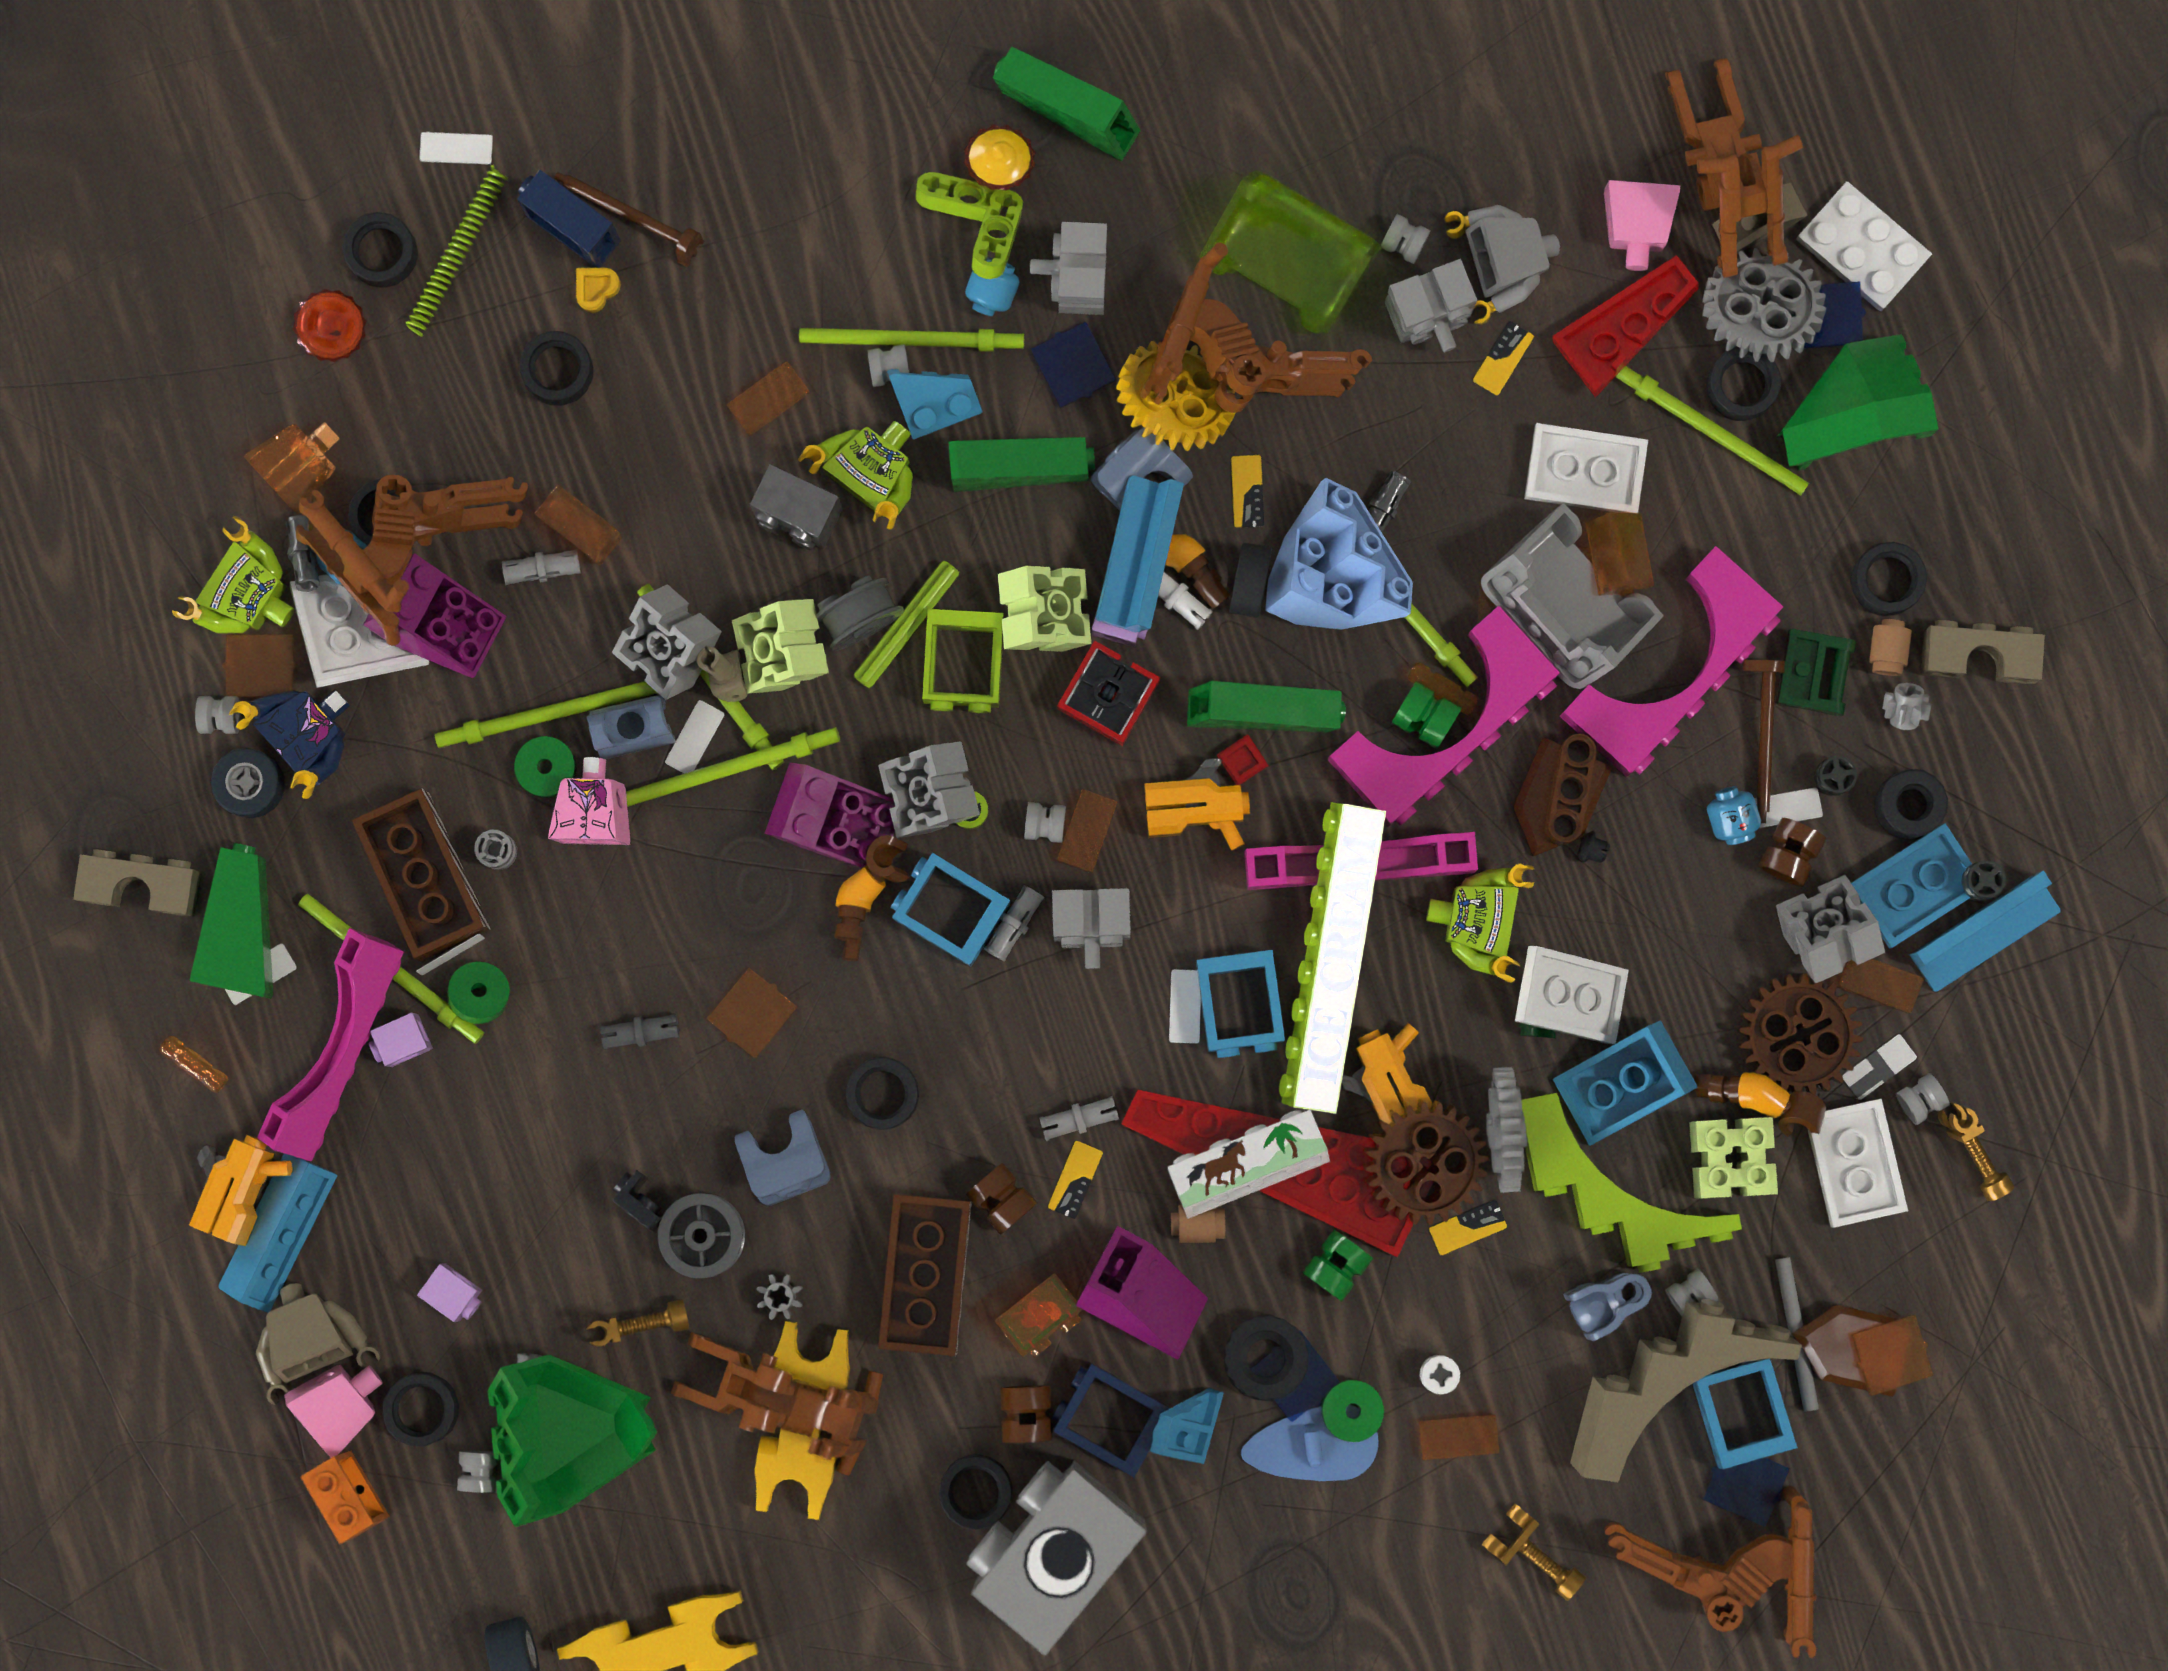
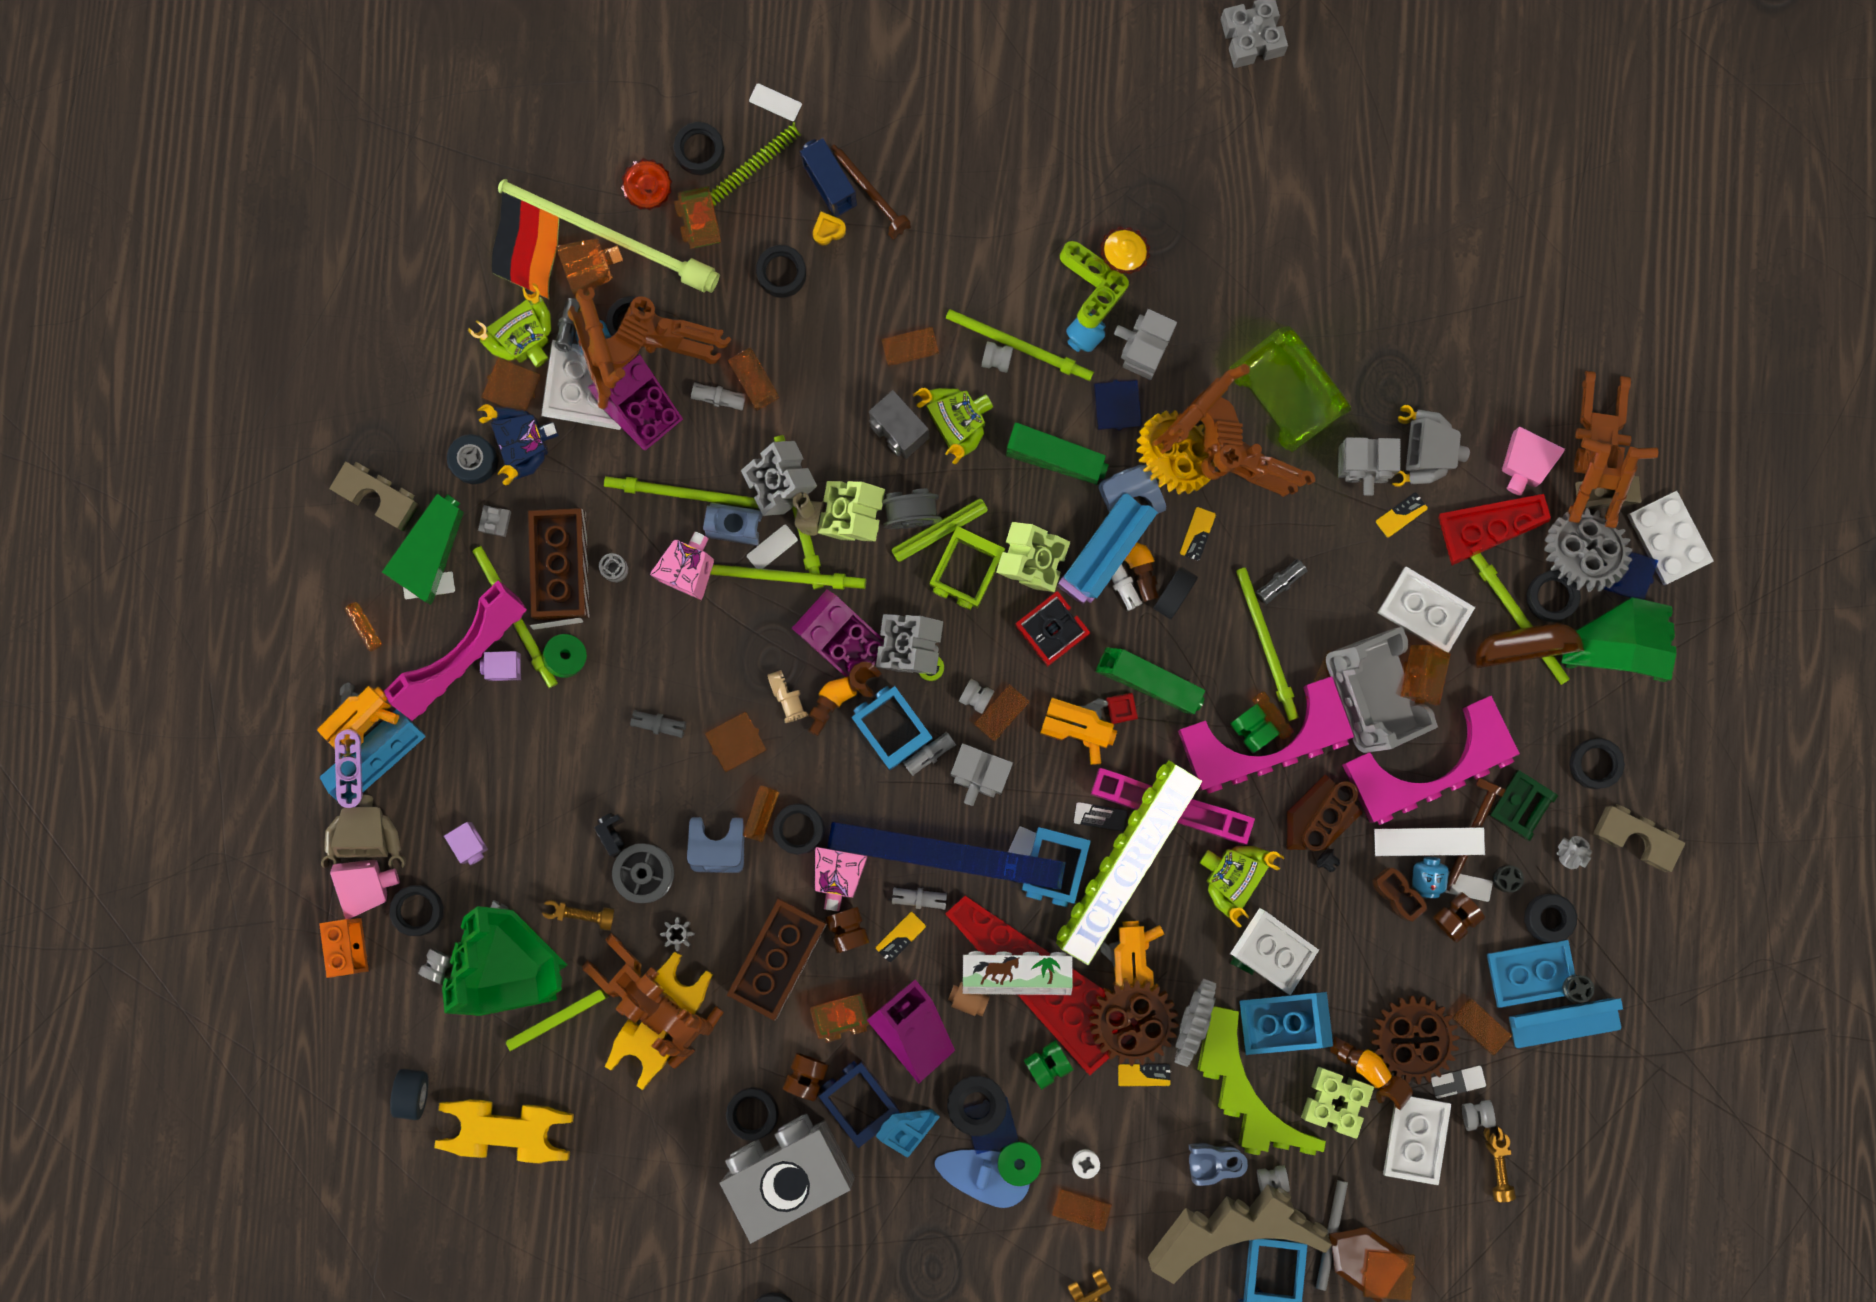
camera: 25 degrees right, 0 degrees up
light grey wheel [195,696,241,734] -> none
green piece [514,736,577,798] -> none
dark azure wing [887,369,983,440] -> none
green slope [993,47,1141,161] -> none
light blue brick [1265,478,1413,630] -> none
light grey wheel [1381,214,1431,264] -> none
light grey brick [1776,875,1885,984] -> none
medium nougat brick [1869,619,1912,676] -> none
none -> lavender beam [335,729,363,808]
none -> light grey tile [478,505,511,537]
none -> flag [492,179,720,300]
none -> lime tile [506,989,609,1051]
none -> clear orange brick [674,186,721,249]
none -> clear orange tile [743,785,779,842]
none -> tan connector [767,670,808,723]
none -> bright pink torso [815,847,867,912]
none -> clear blue beam [827,822,1066,889]
none -> sticker [1074,802,1127,831]
none -> reddish brown brick [1372,868,1427,922]
none -> white tile [1374,828,1485,856]
none -> reddish brown brick [1476,623,1584,668]

